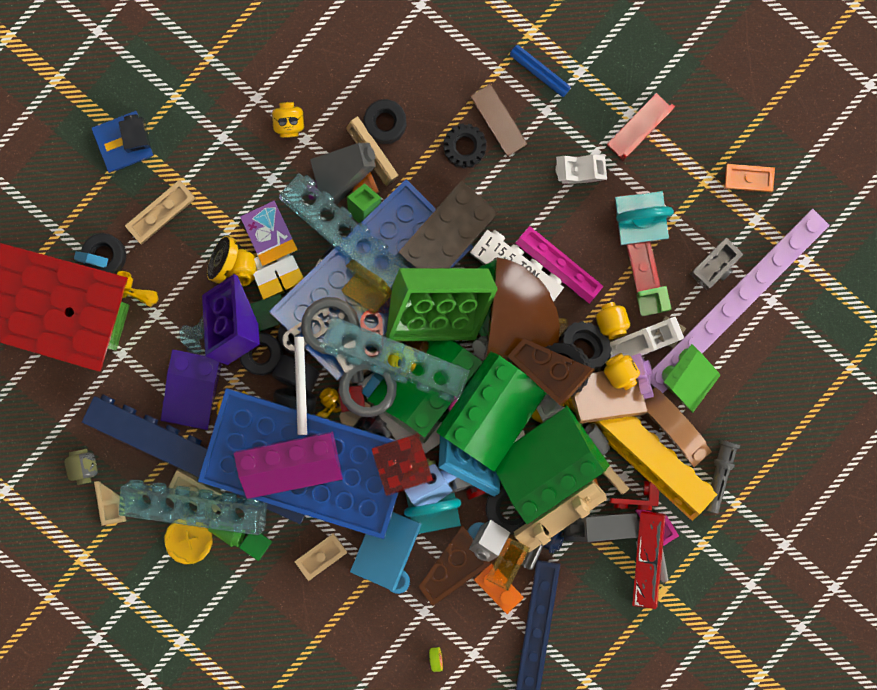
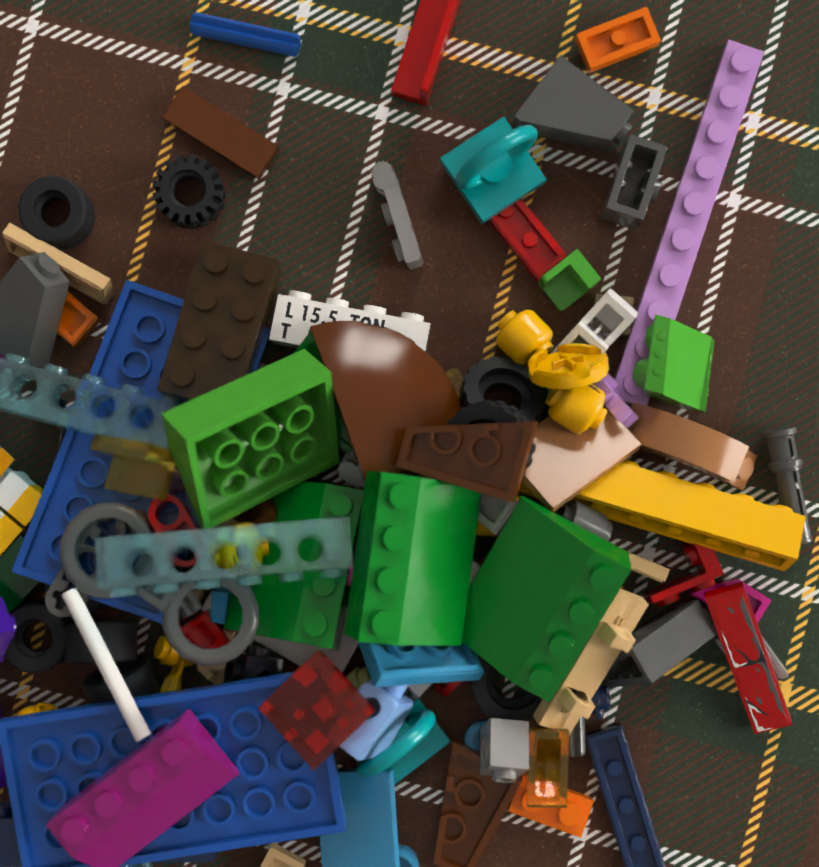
camera: 25 degrees left, 0 degrees up
bright green panel [347,184,381,223] -> none
dark pink plate [516,226,603,304] -> none
white brick [556,155,607,184] -> none
none -> light grey hinge [371,160,424,270]
none -> dark grey slope [511,56,634,152]
none -> yellow tile [528,343,609,389]

